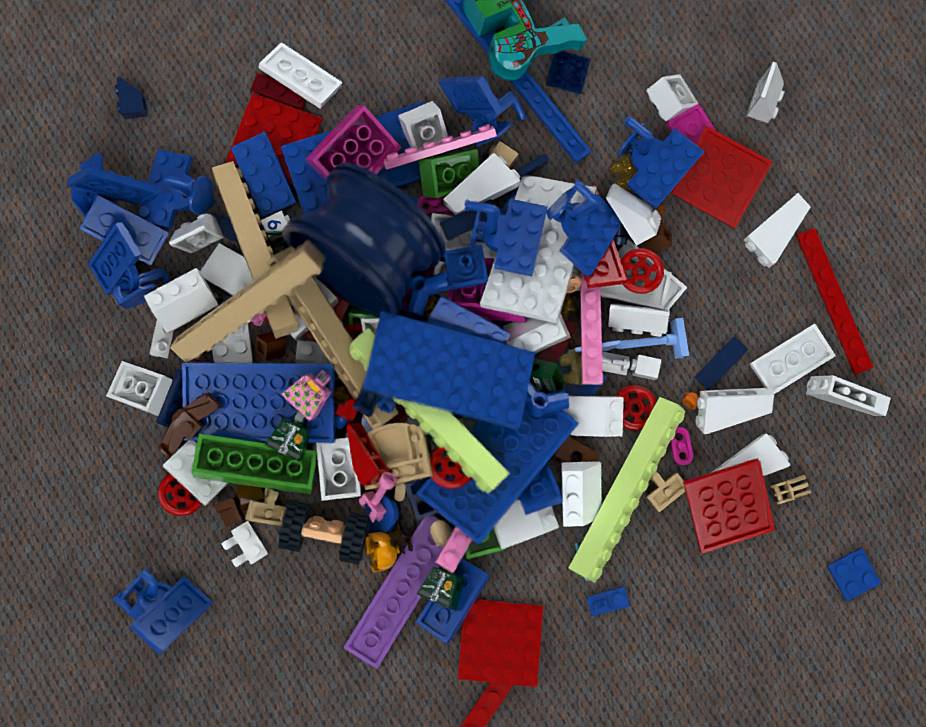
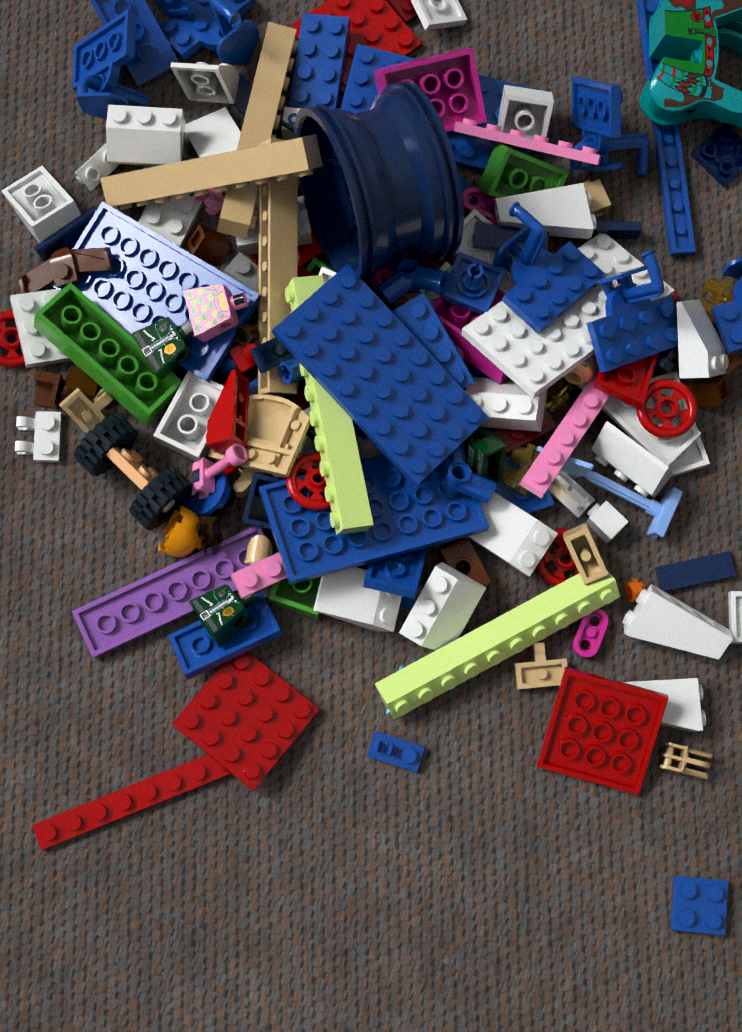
camera: 35 degrees right, 5 degrees down
none -> tan slope [563,523,609,584]

